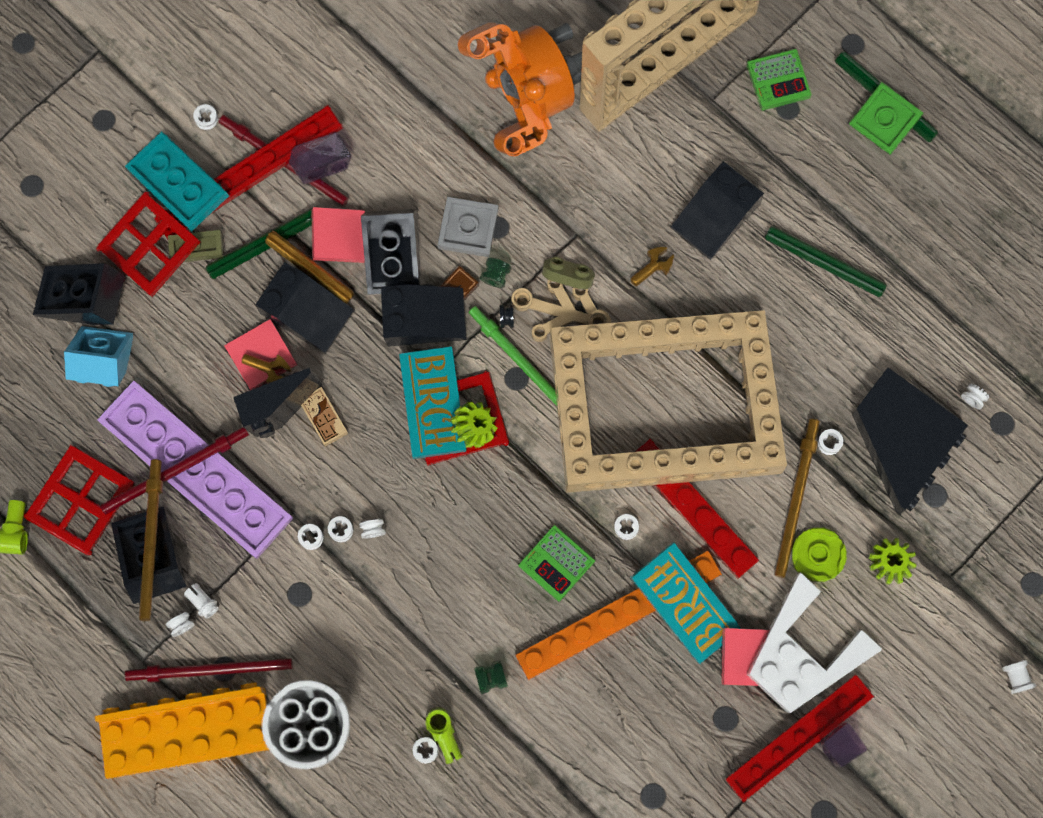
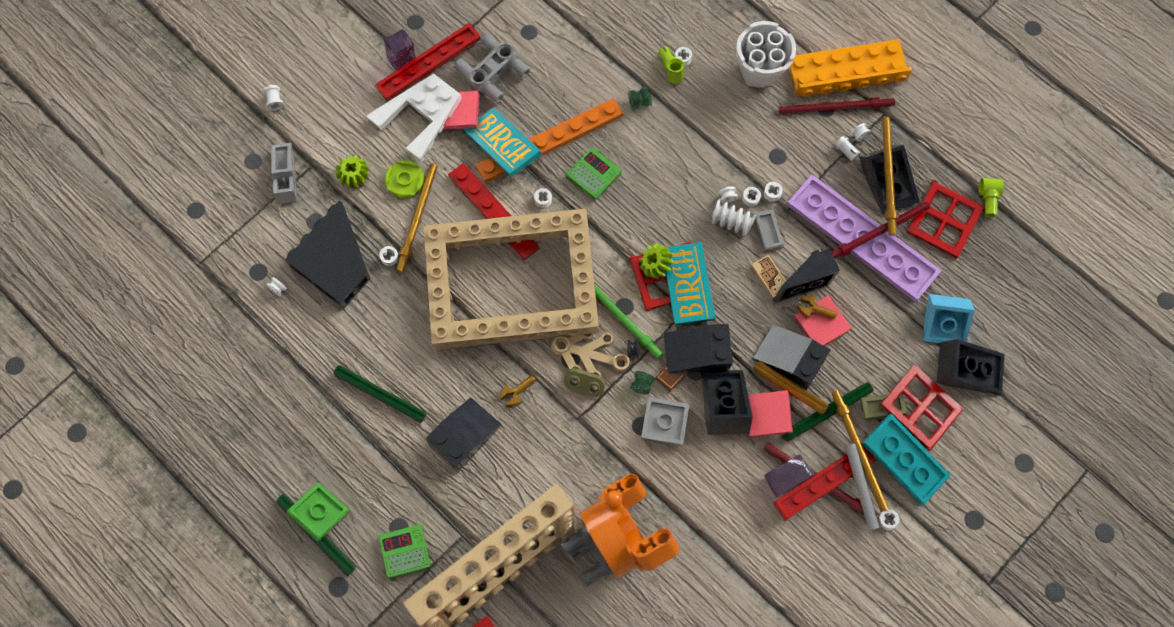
camera: 175 degrees right, 5 degrees down
none -> light grey slope [271,143,297,204]
none -> light grey piece [454,34,531,103]
none -> white piece [712,200,756,236]
none -> light grey tile [753,210,784,252]
none -> pearl gold bar [831,390,889,512]
none -> light grey piece [845,443,879,530]

